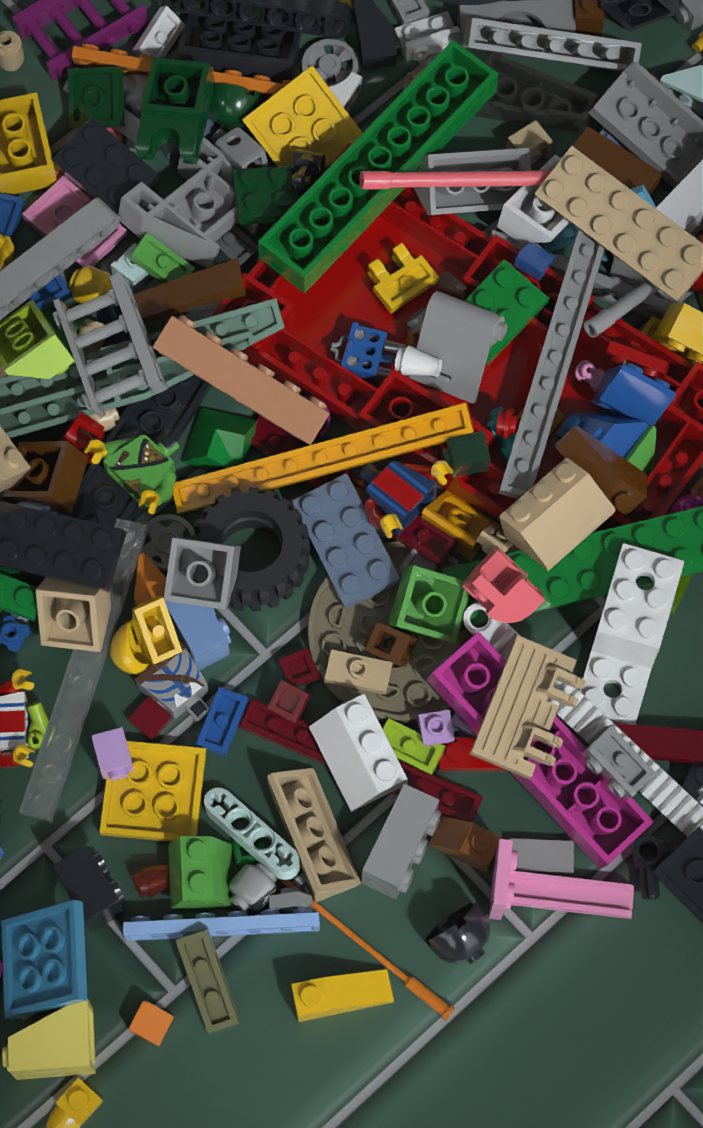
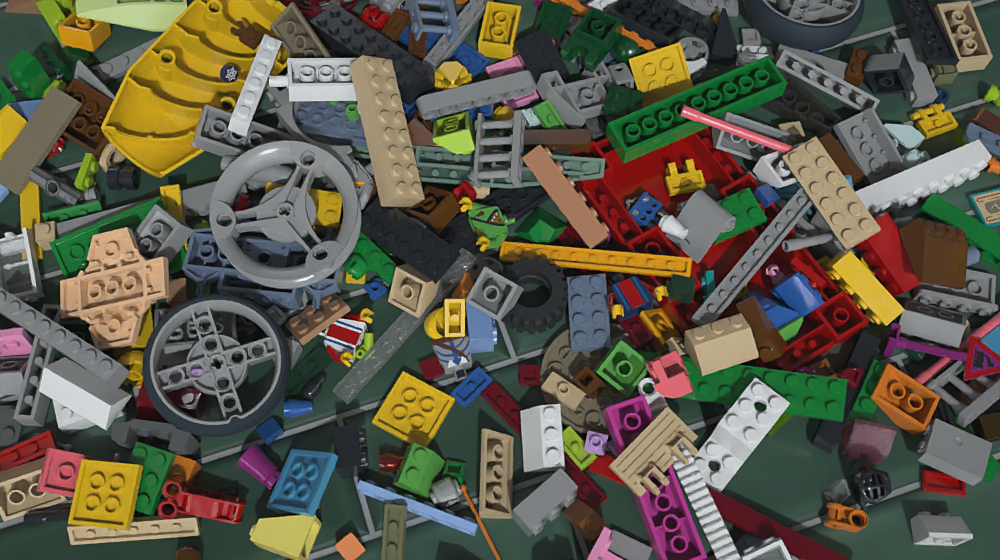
camera: 25 degrees right, 5 degrees down
lavender brick [91,727,134,781] -> none
light aqua beam [204,788,300,880] -> none
dark red plate [268,680,311,722] -> none
light grey plate [269,887,313,913] -> none
black axle [291,149,326,201] -> none
red plate [496,408,519,439] -> none
light grey bracket [582,726,656,800] -> none

